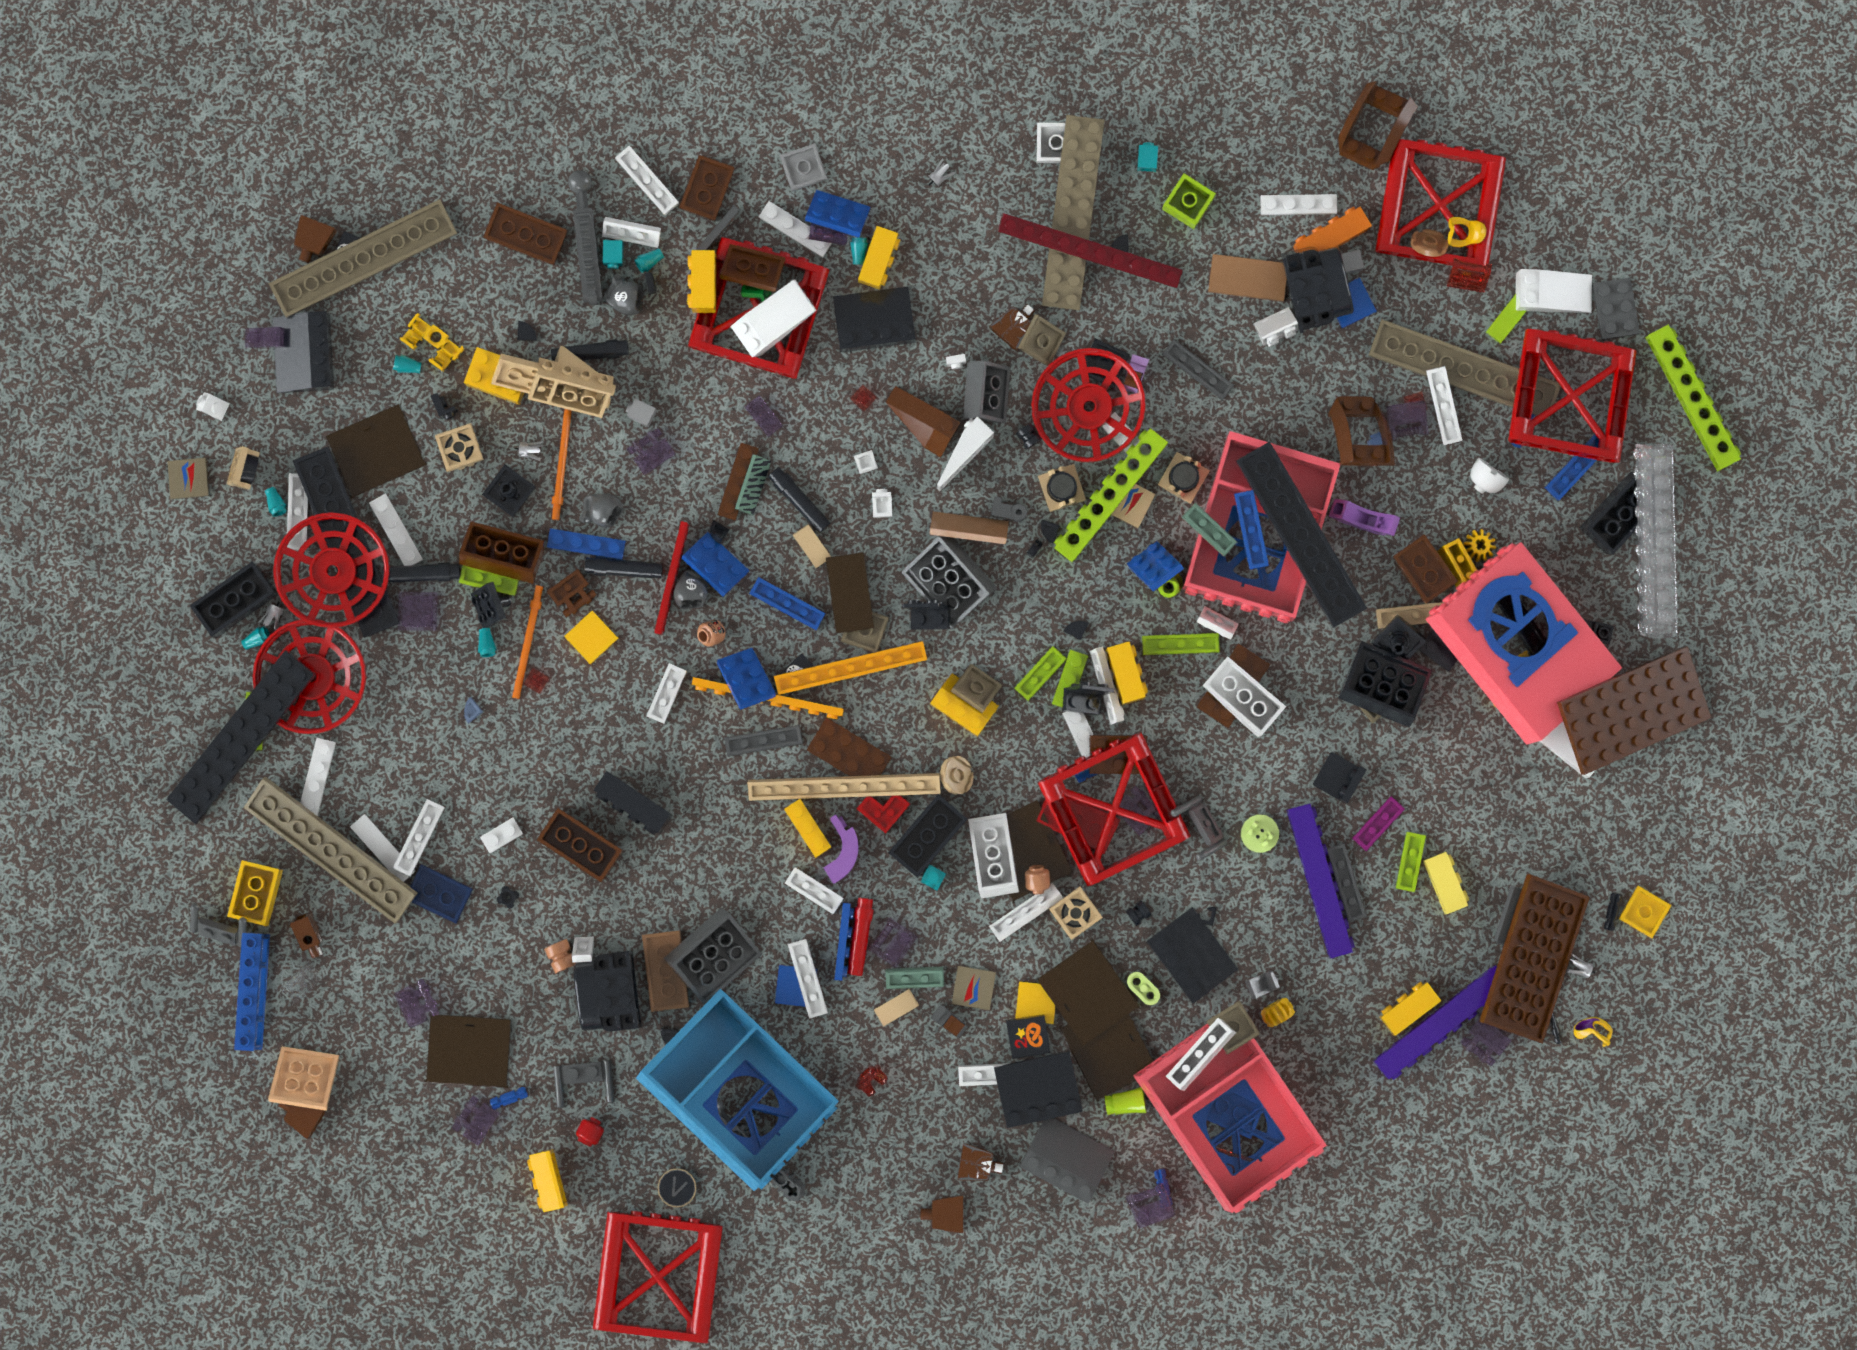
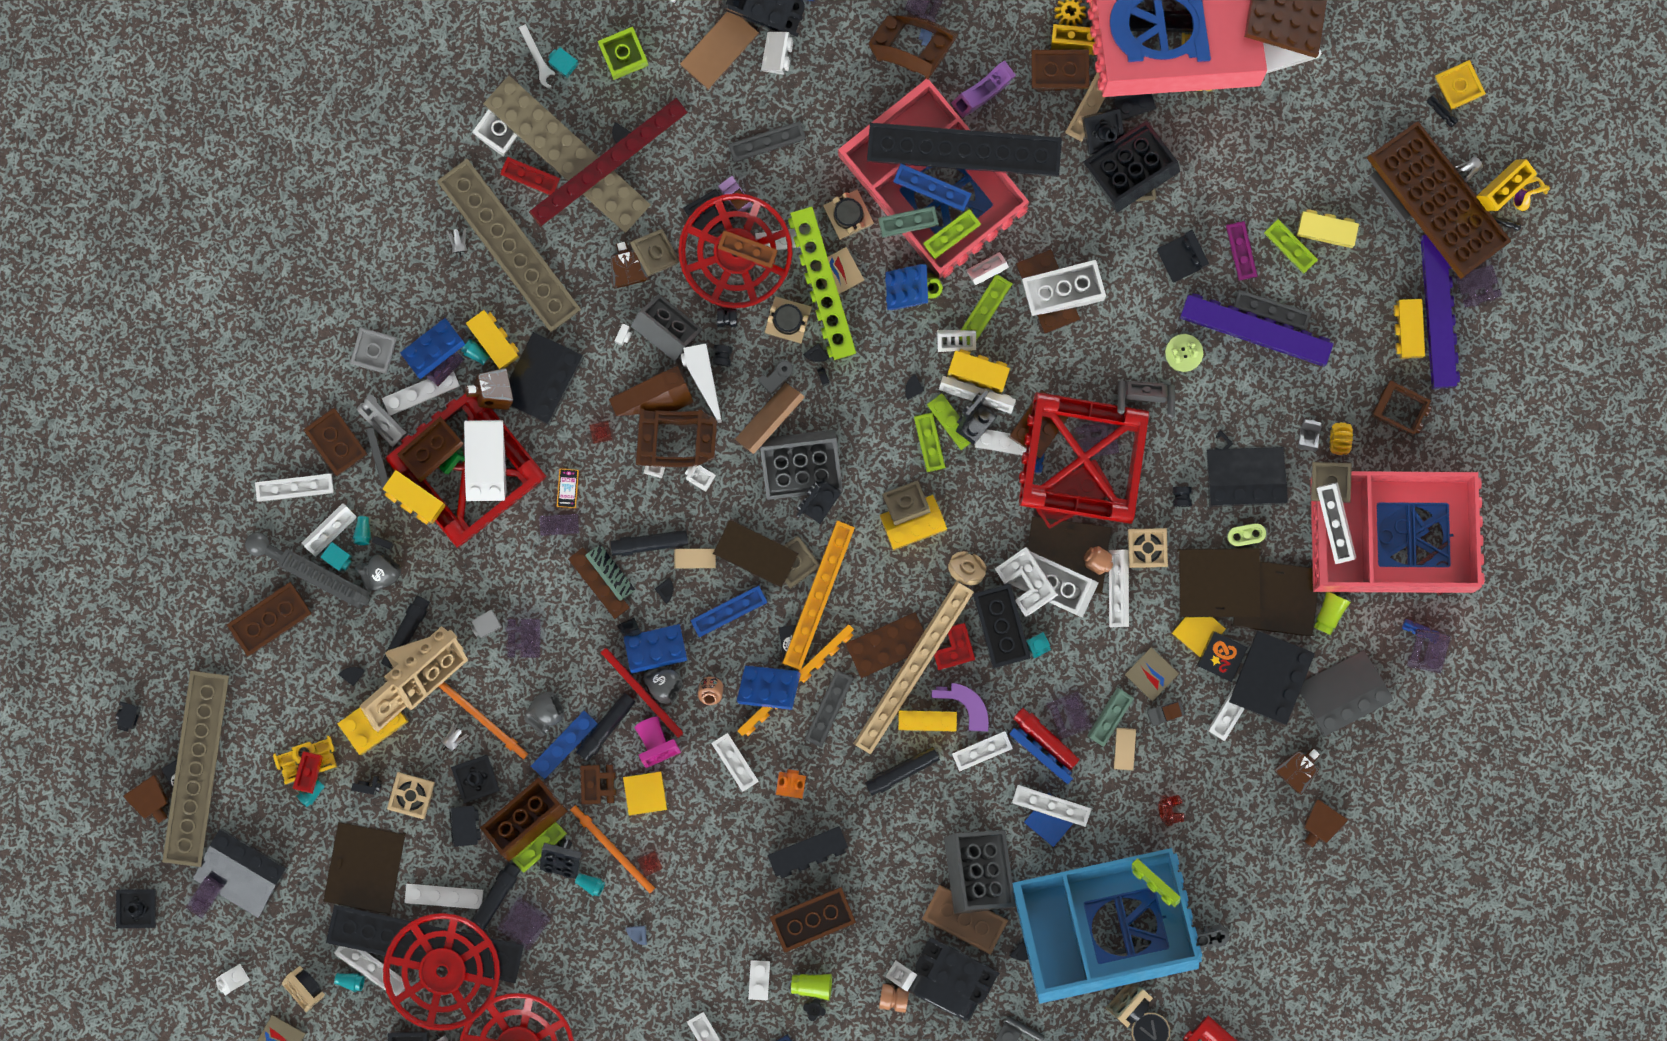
camera: 55 degrees left, 0 degrees up
none -> black brick [116,701,142,732]
none -> black plate [116,889,156,929]
none -> red plate [293,751,323,794]
none -> light grey plate [357,395,406,447]
none -> dark tan plate [437,159,581,333]
none -> black slope [449,806,481,847]
none -> torso [465,369,513,410]
none -> red plate [500,157,561,195]
none -> white piece [519,24,555,88]
none -> tile [557,469,579,508]
none -> dark pink plant [634,717,681,768]
none -> reddish brown wedge [636,409,717,467]
none -> black tile [655,577,674,604]
none -> black wheel [712,345,733,367]
none -> dark orange plate [718,230,778,268]
none -> orange brick [776,769,806,799]
none -> lime plant [791,974,832,1001]
none -> black piece [865,746,940,796]
none -> lime plate [923,209,981,259]
none -> white slope [937,330,976,352]
none -> white plate [995,547,1058,617]
none -> tan piece [1106,983,1153,1028]
none -> lime plate [1132,858,1181,907]
none -> reddish brown window [1371,380,1432,436]
none -> yellow brick [1476,159,1537,211]

